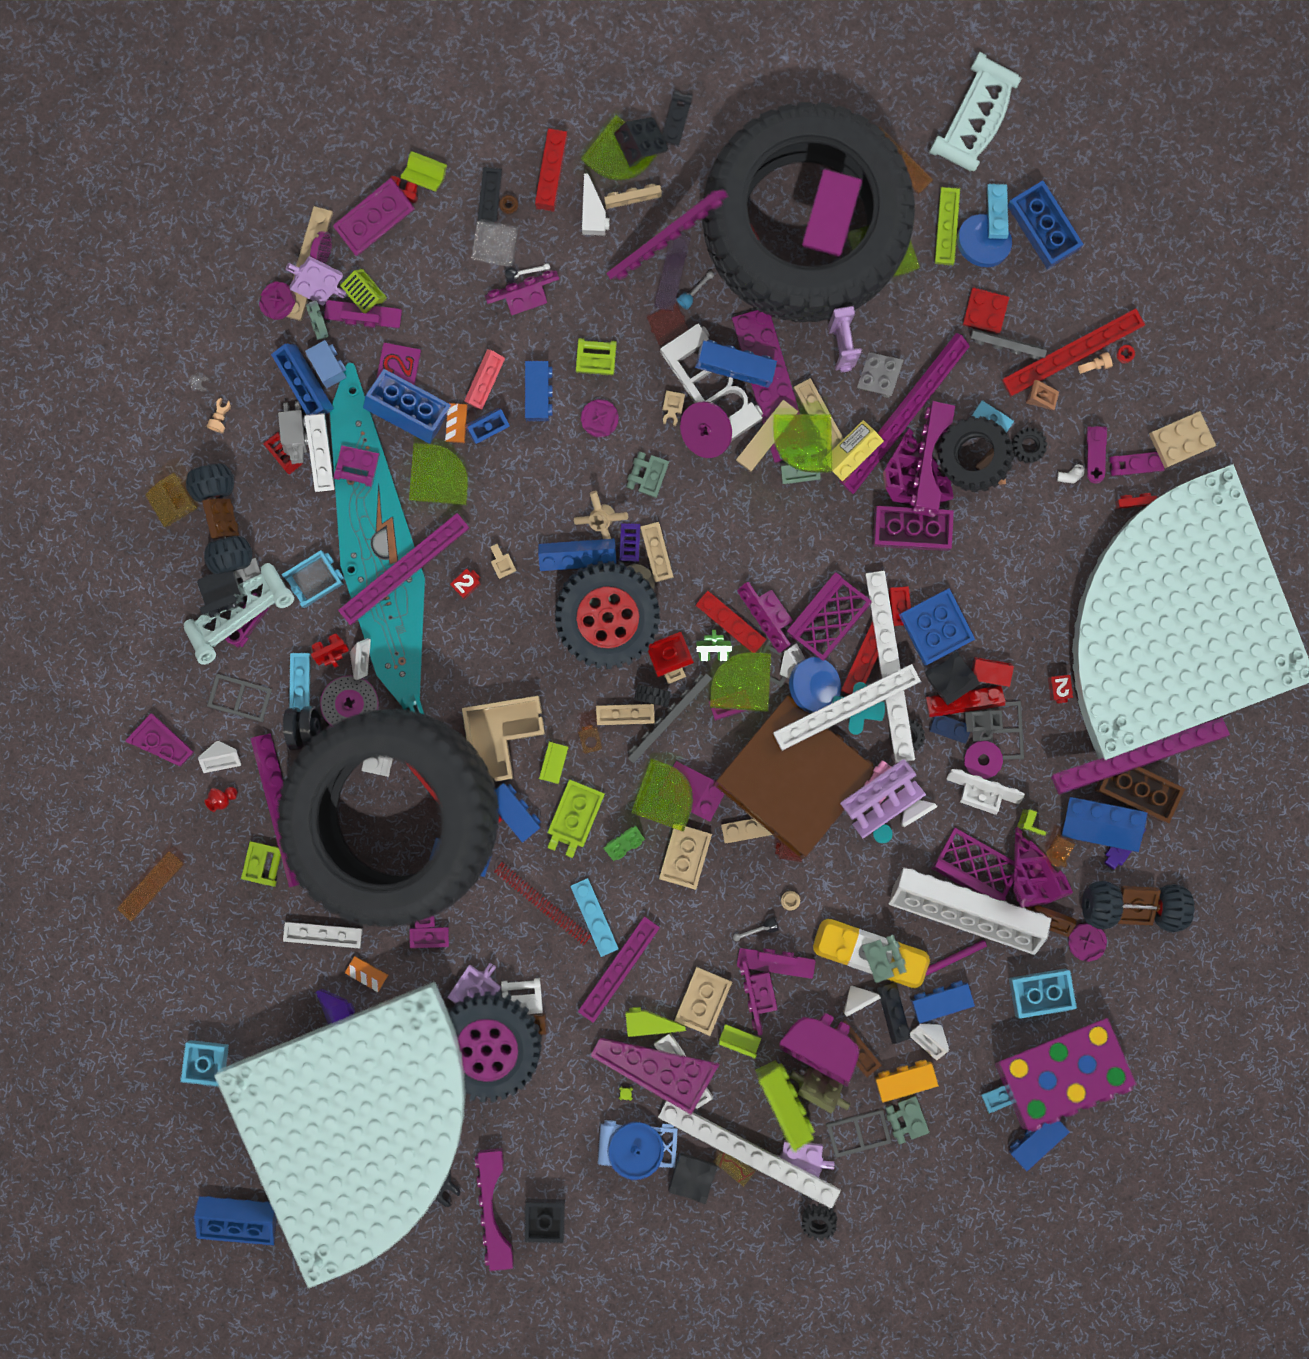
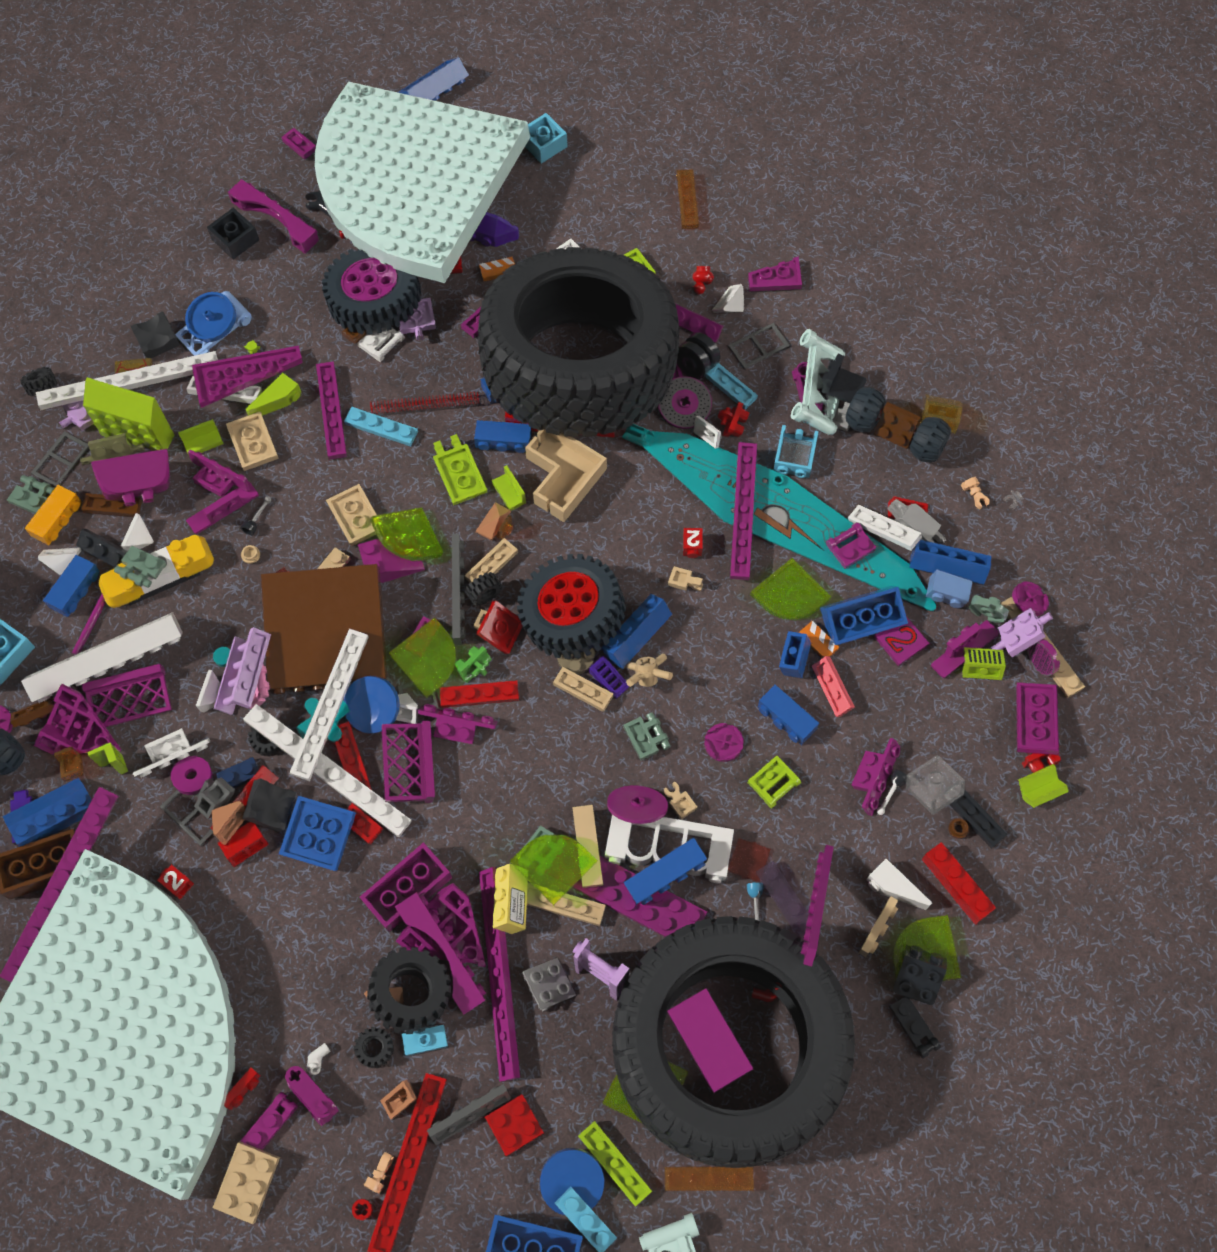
camera: 140 degrees right, 20 degrees down
bright green hinge [604,826,645,861] -> none
none -> nougat slope [212,801,246,845]
none -> magenta plate [281,128,316,160]
none -> nougat slope [476,502,511,541]

